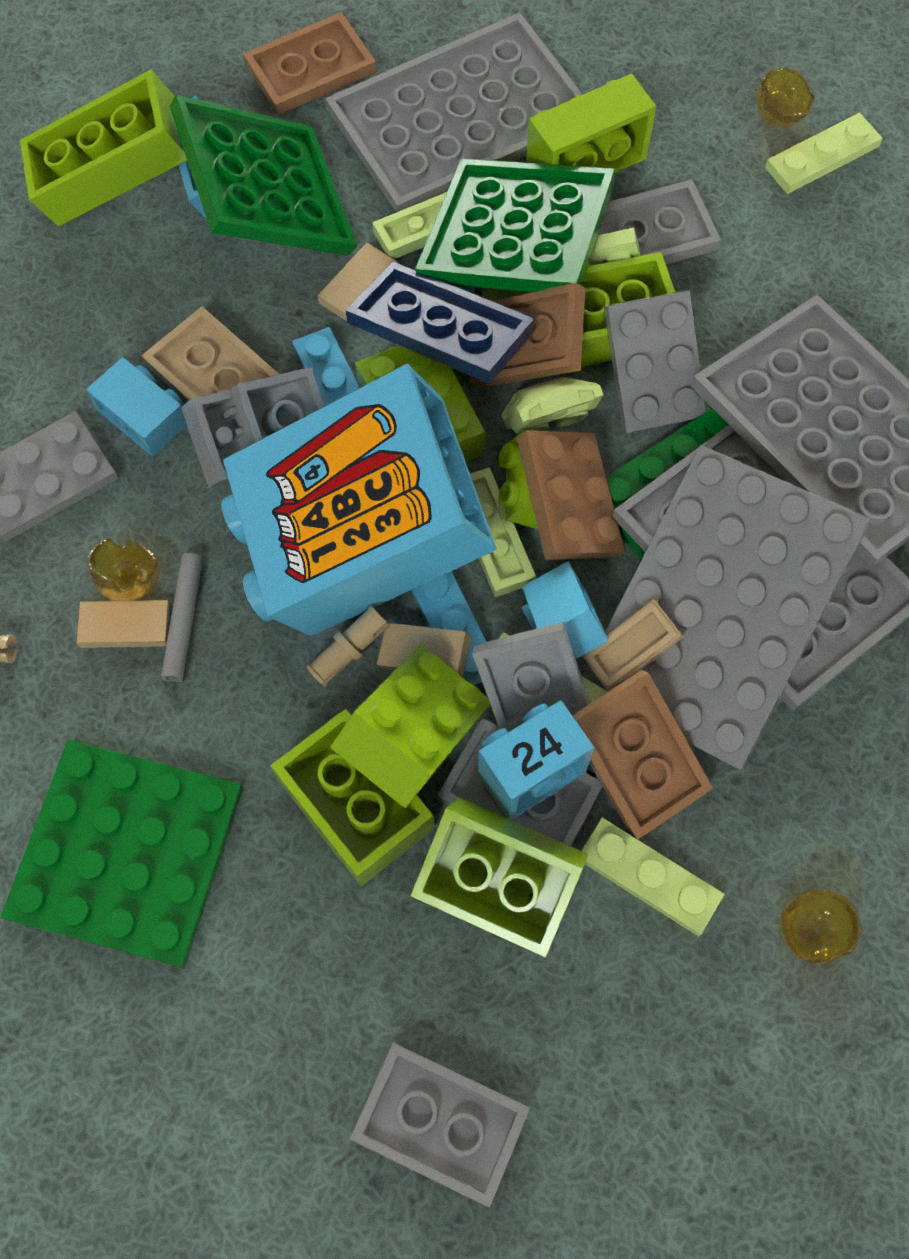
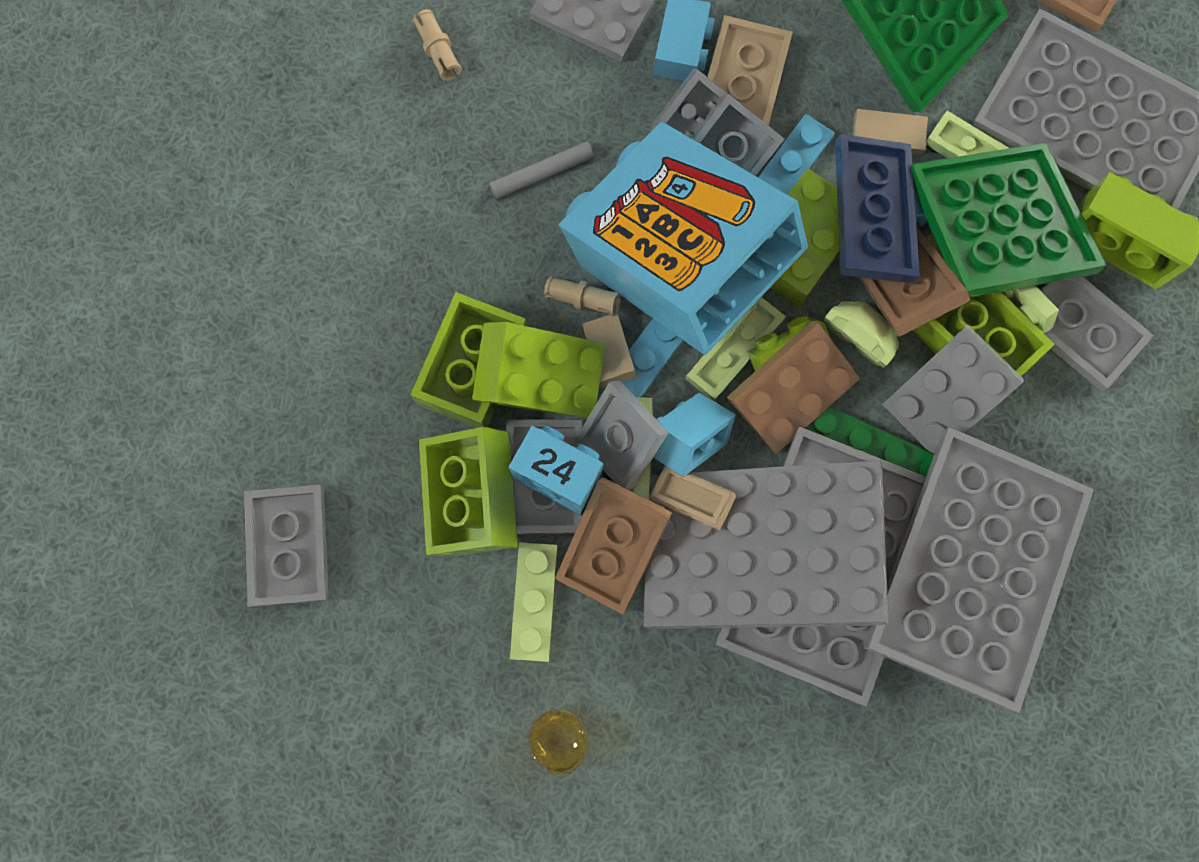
camera: 60 degrees right, 10 degrees up
green plate [0,739,243,969] -> none
tan tile [76,600,171,648] -> none
clear yellow hair [86,538,160,601] -> none

